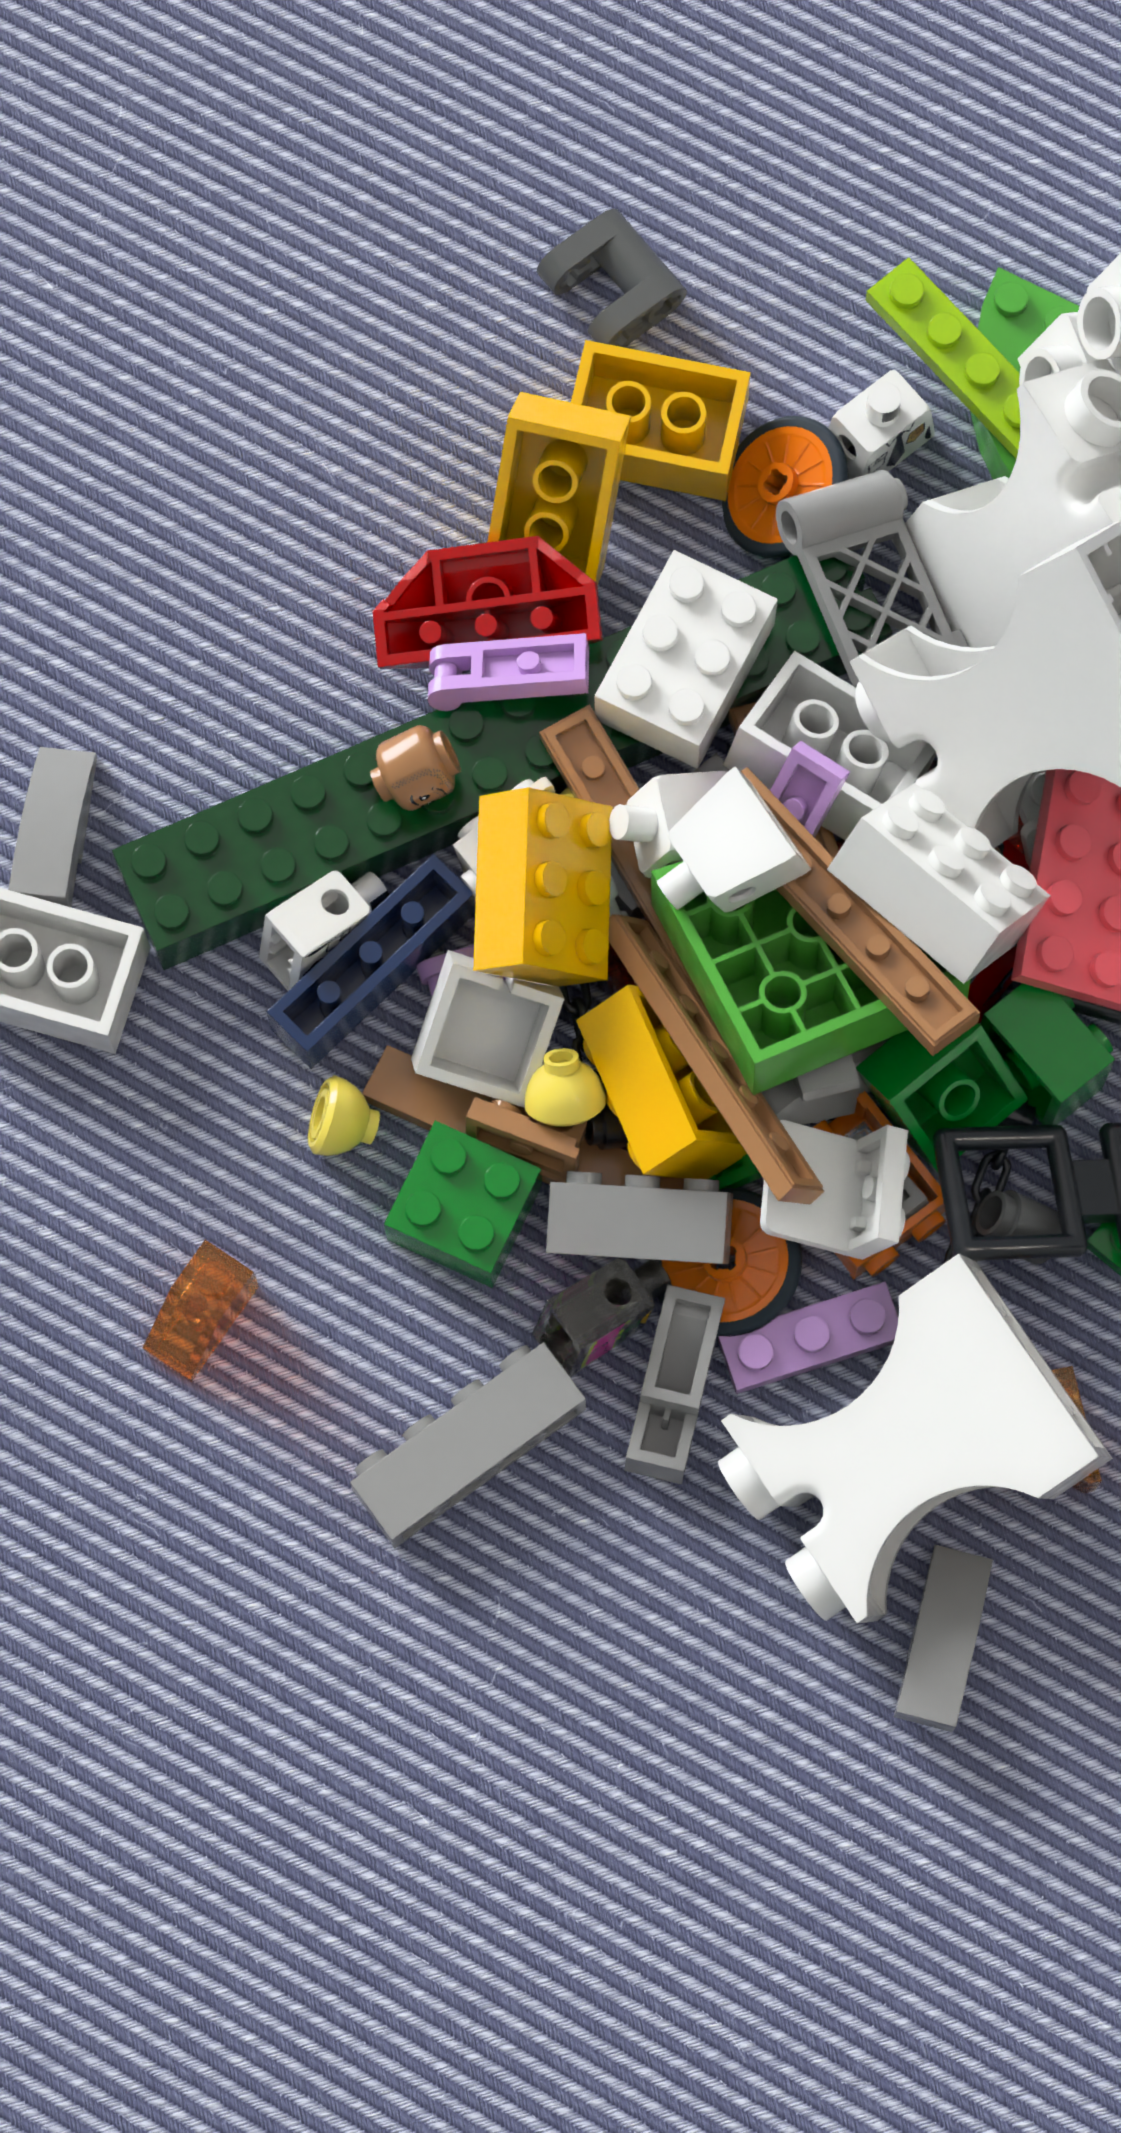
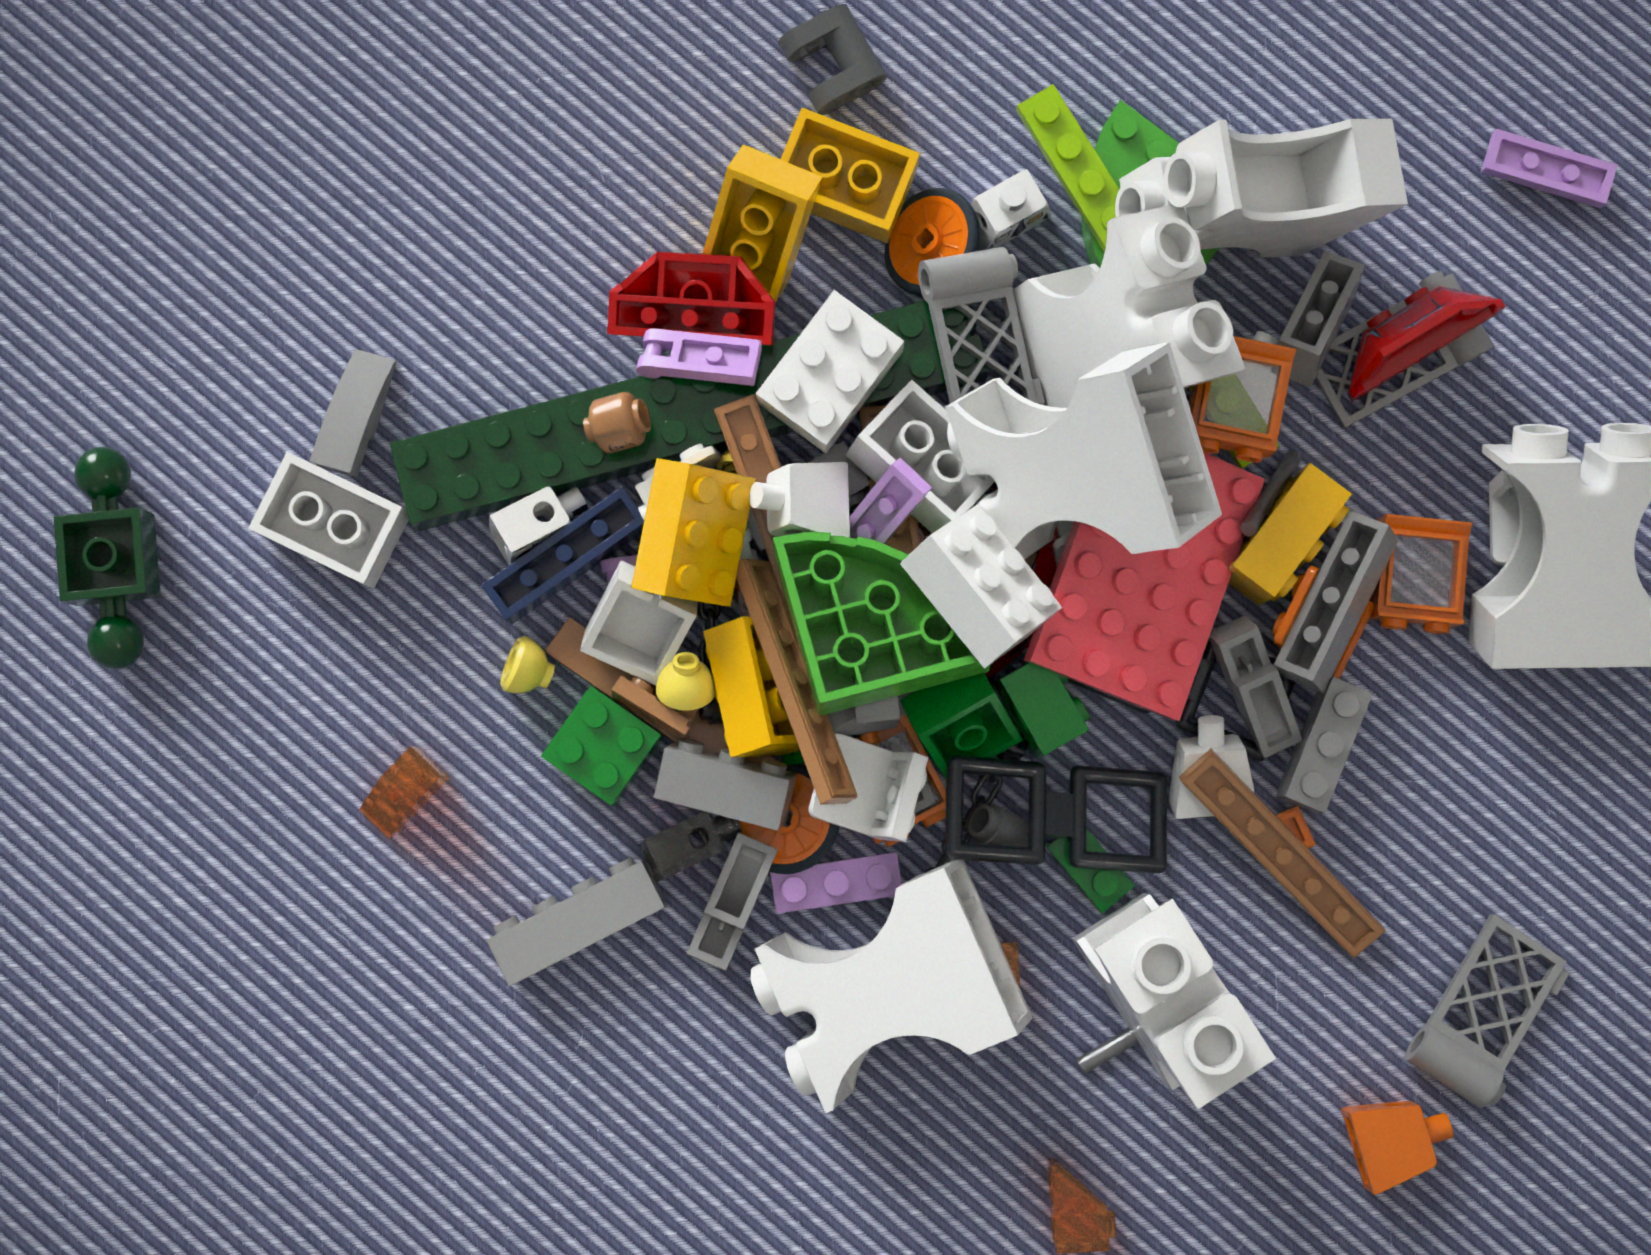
camera: 10 degrees right, 10 degrees up
white torso [657,766,811,912] -> none
medium nougat tile [741,767,980,1056] -> none
light grey slope [893,1545,993,1732] -> none

